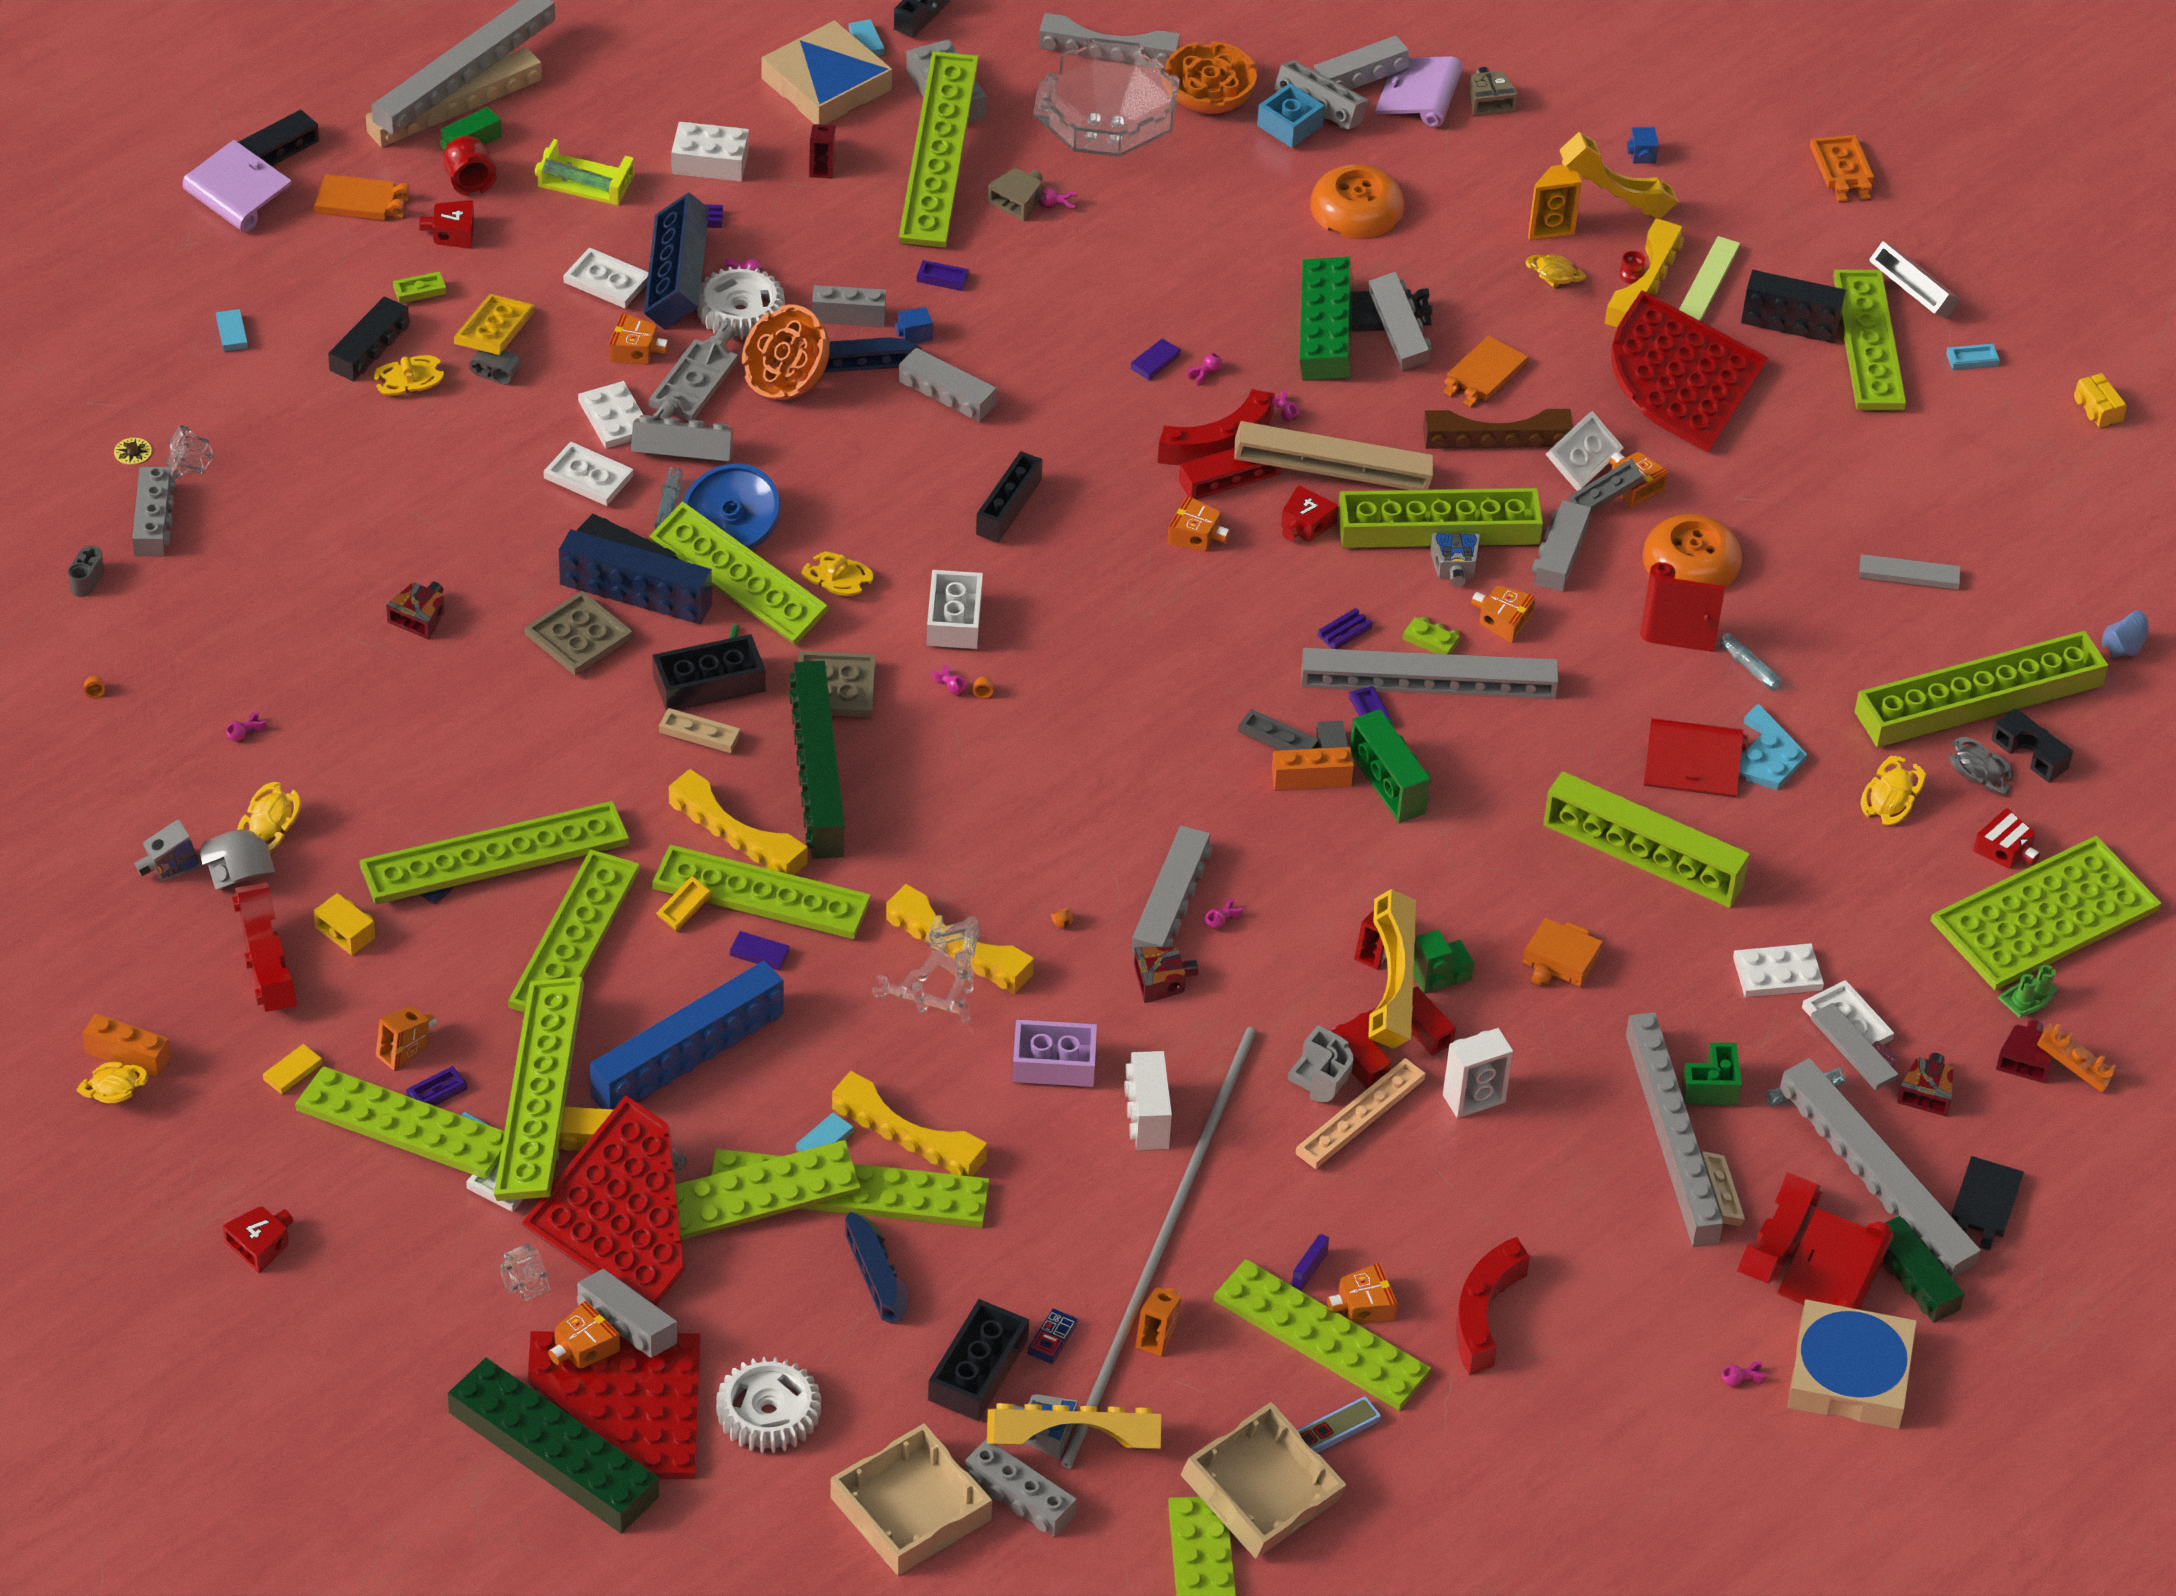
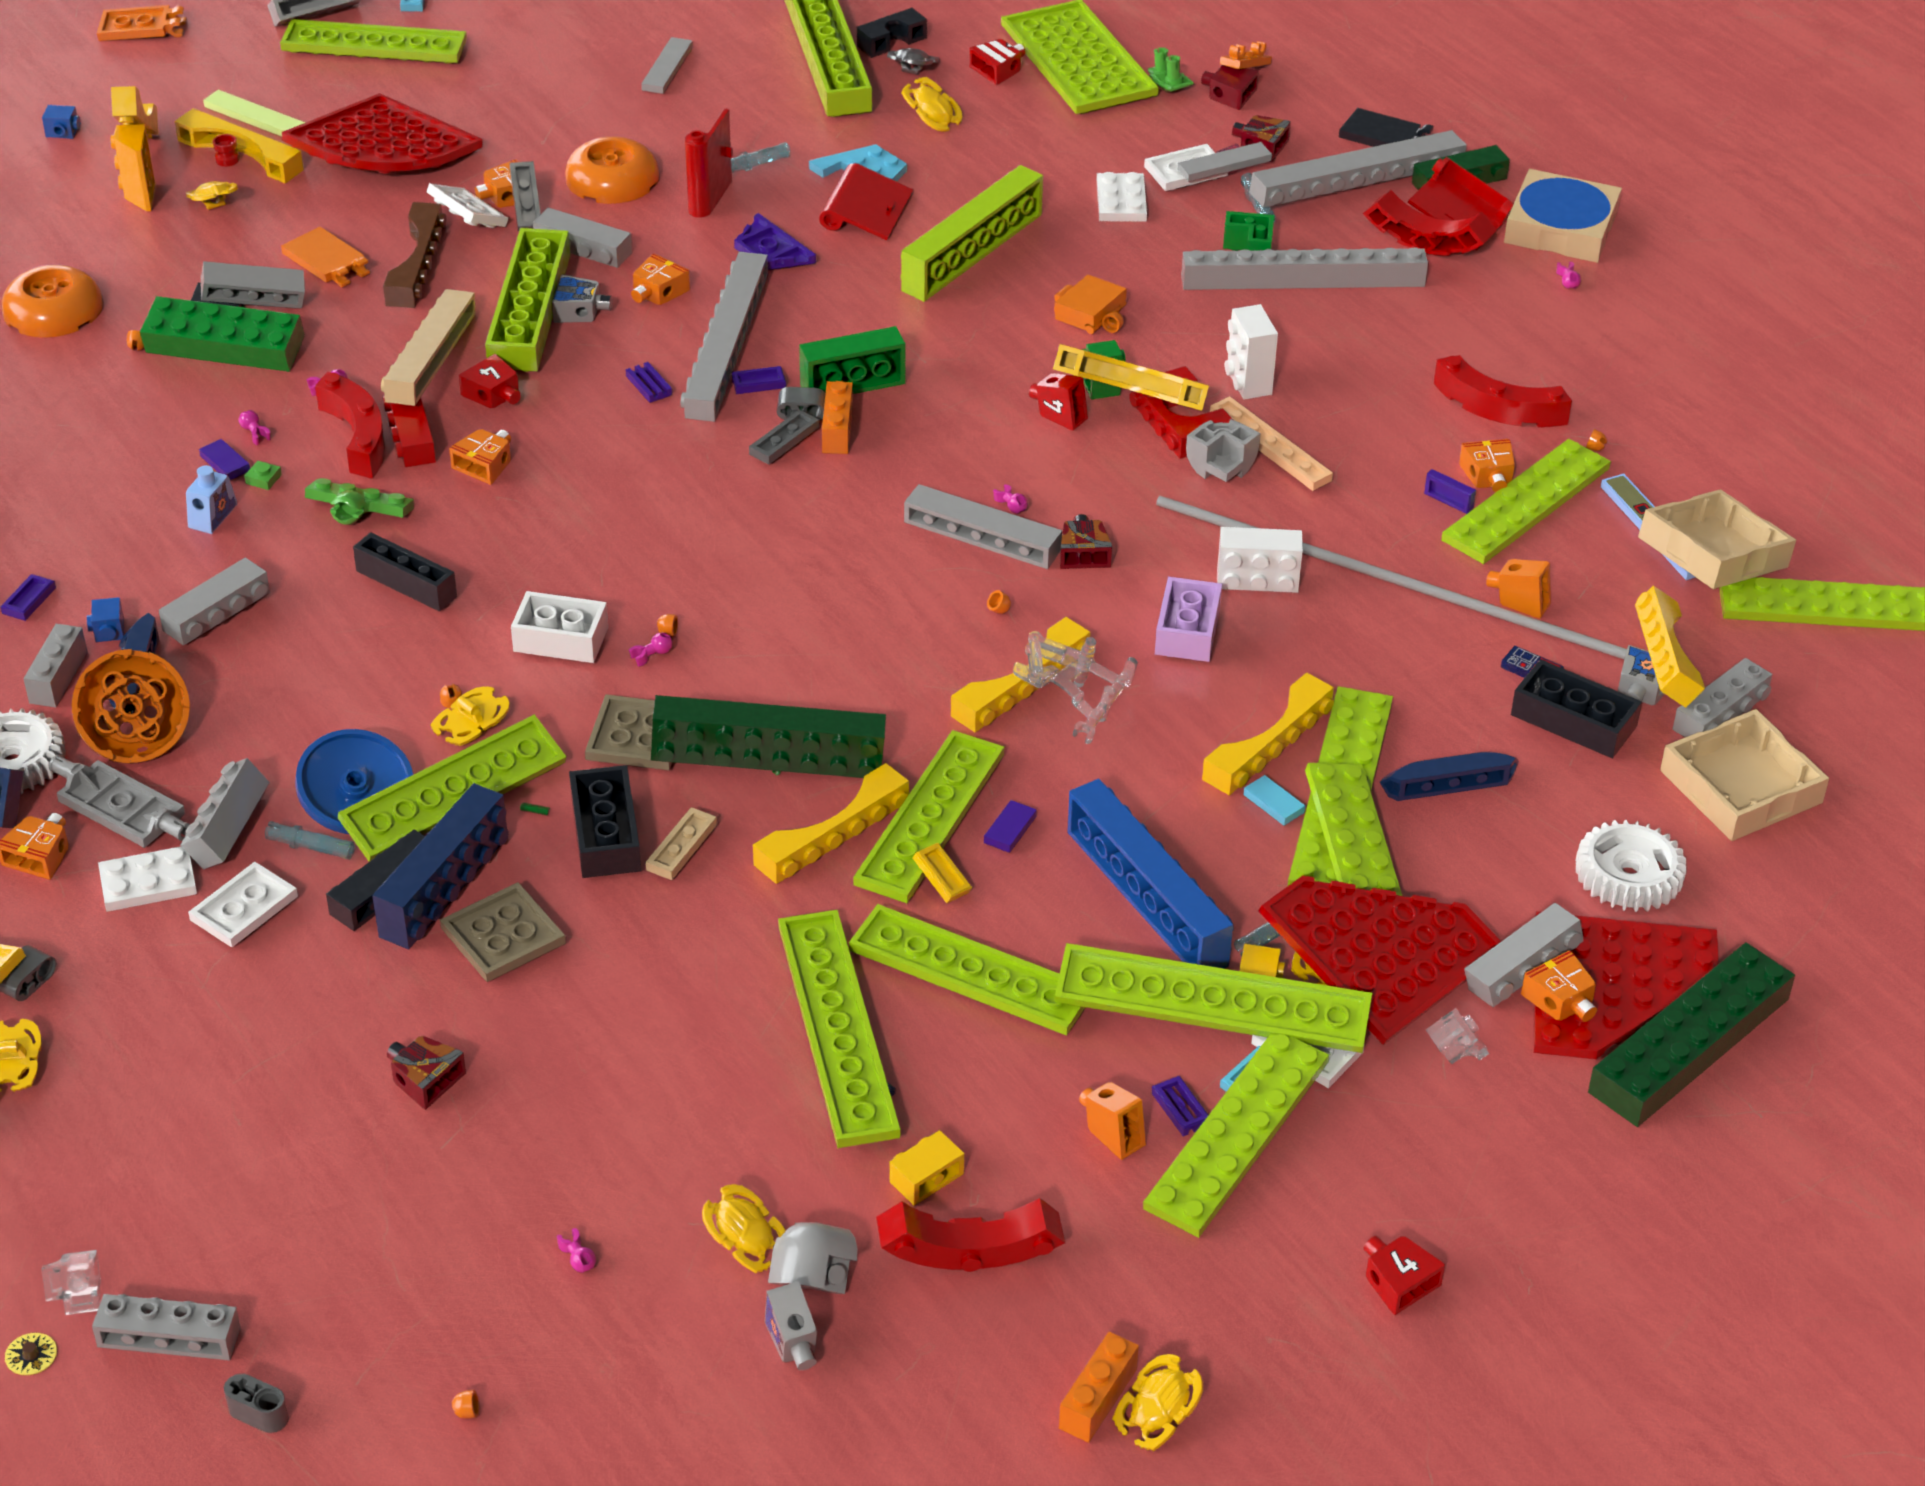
camera: 80 degrees left, 5 degrees down
yellow tile [263,1044,322,1095] -> none
lime plate [1402,616,1460,655] -> none
black brick [1741,270,1846,343] -> none
none -> light blue torso [186,466,237,534]
none -> bright green plate [244,461,282,490]
none -> bright green plate [305,478,414,525]
none -> orange hinge [440,684,462,708]
none -> dark purple wing [734,213,816,270]
none -> orange hinge [1586,429,1607,451]

